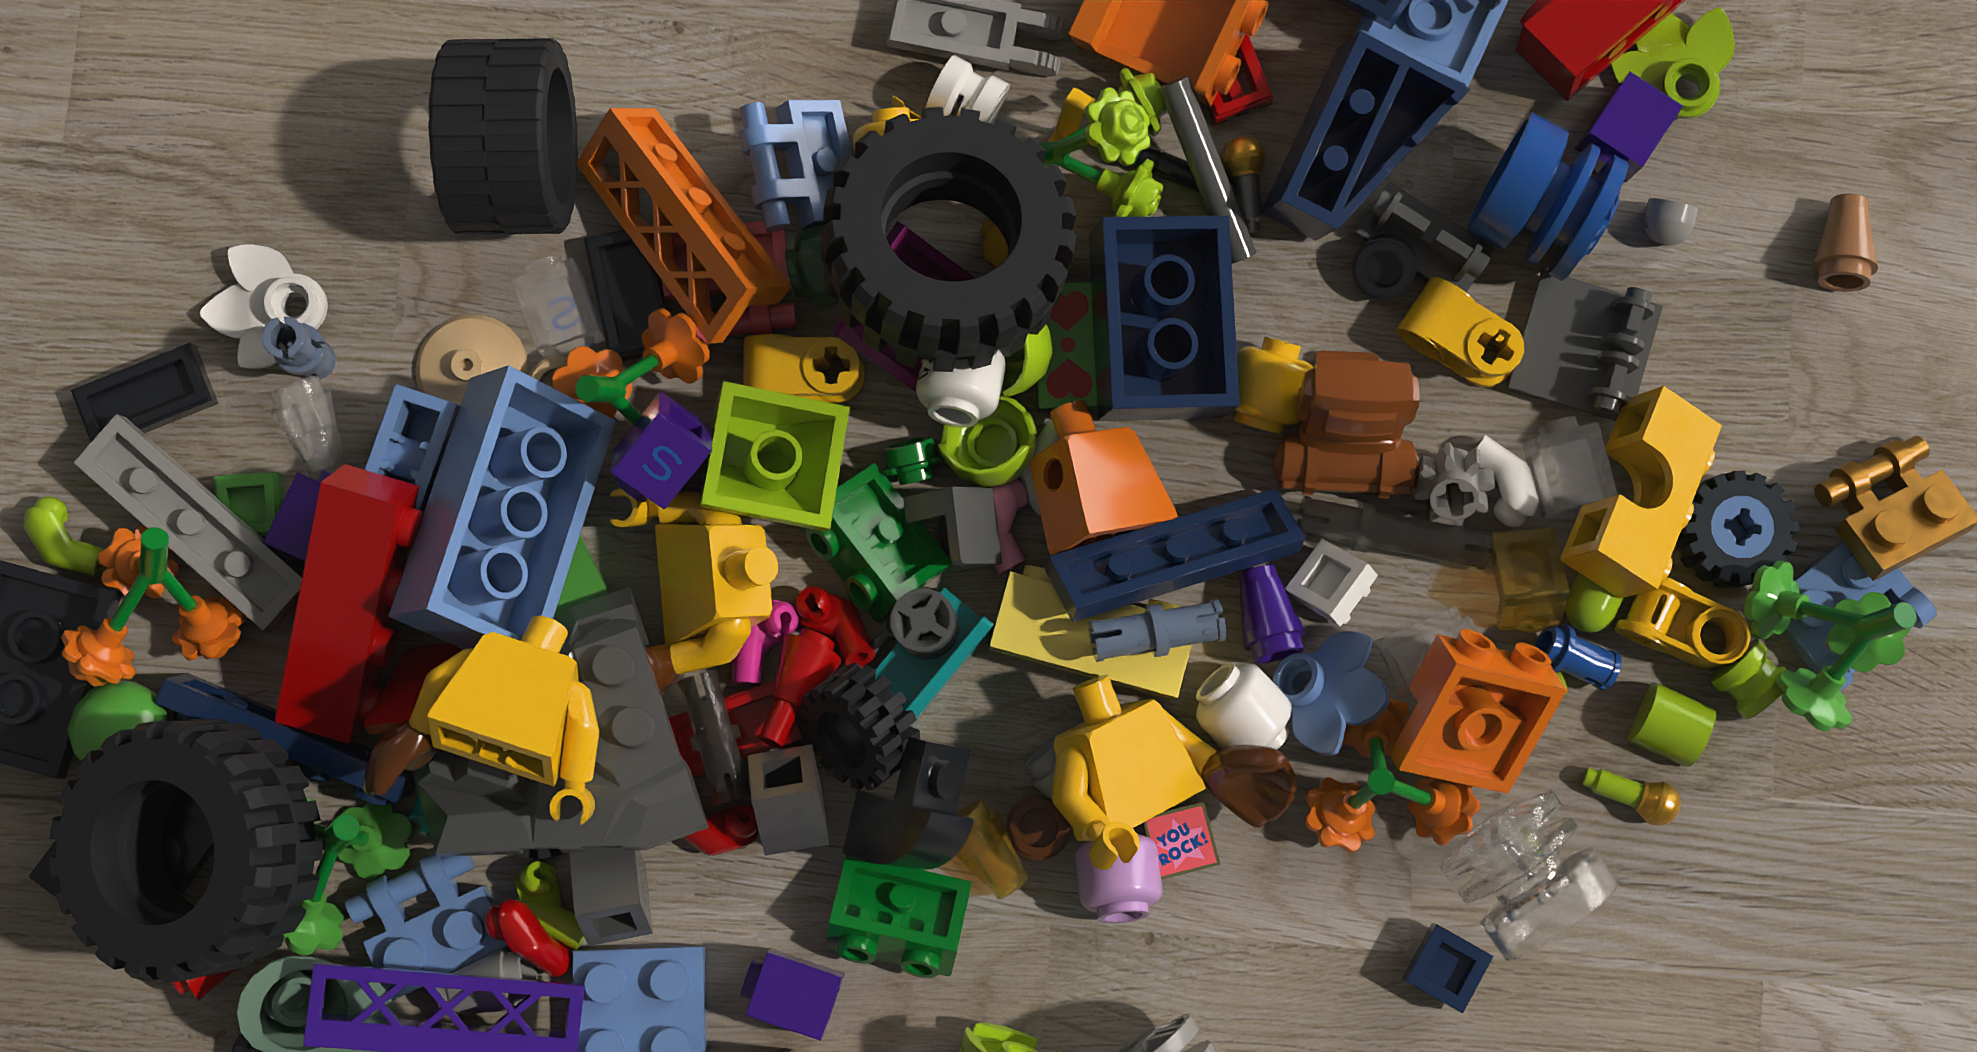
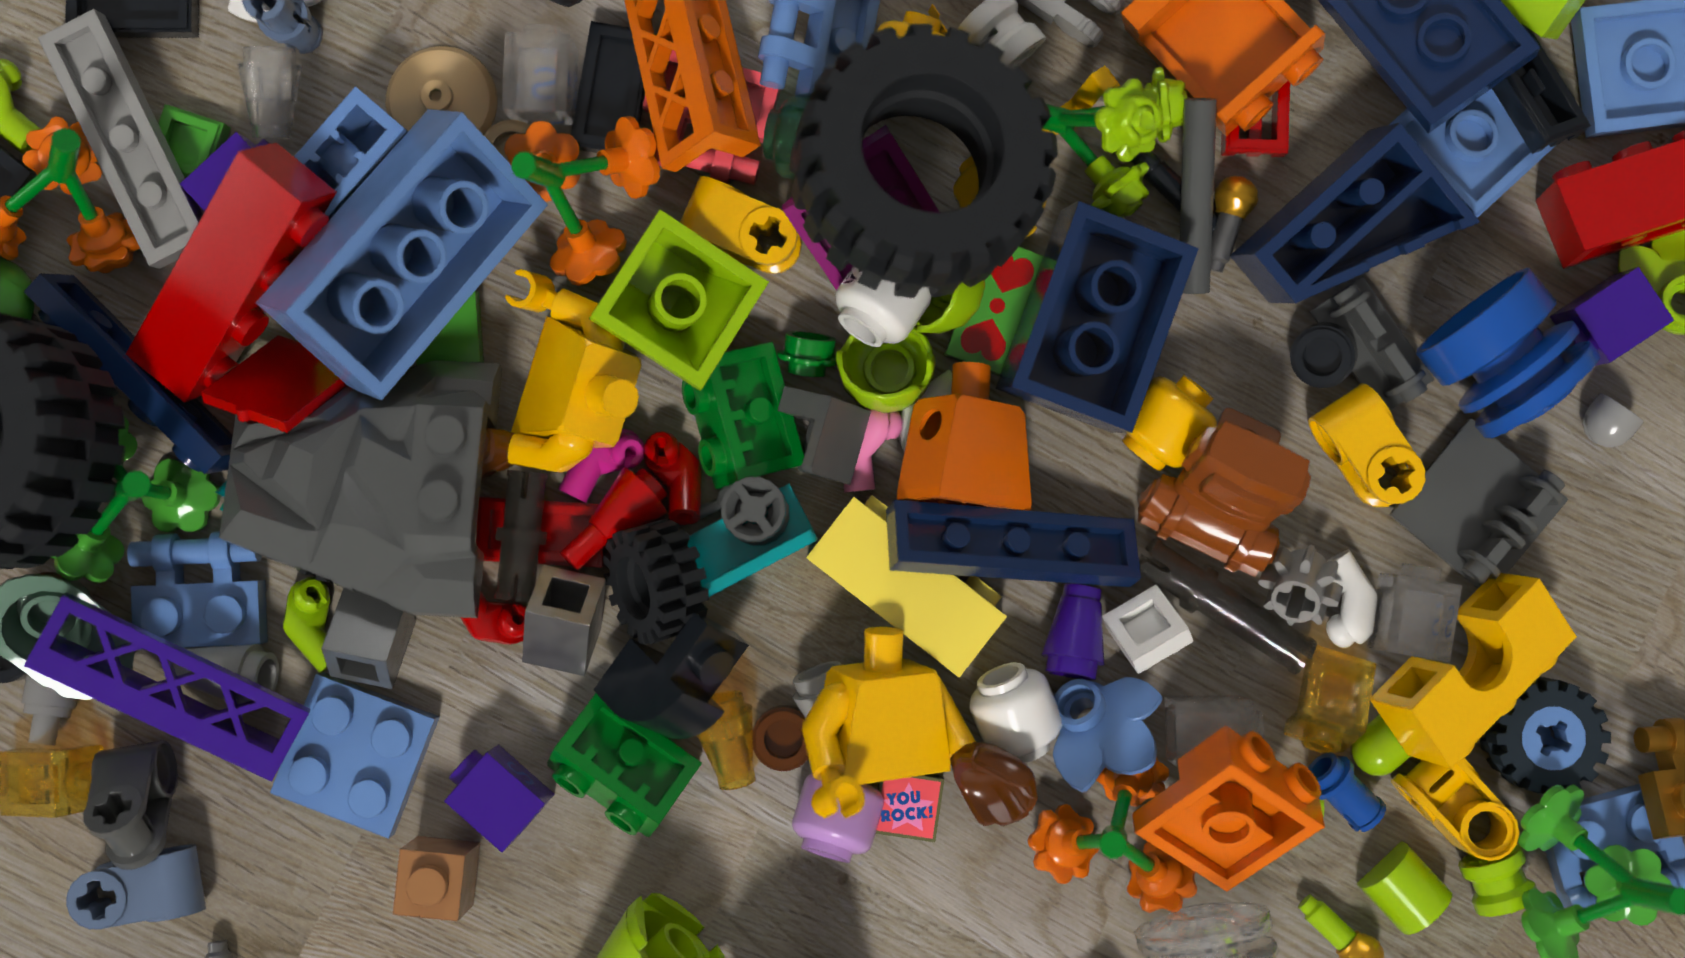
camera: 30 degrees right, 5 degrees up
yellow torso [363,616,599,825] -> none
red arm [484,899,572,977] -> none
dark purple brick [611,391,713,509] -> none
sand blue pin [1089,599,1226,662] -> none

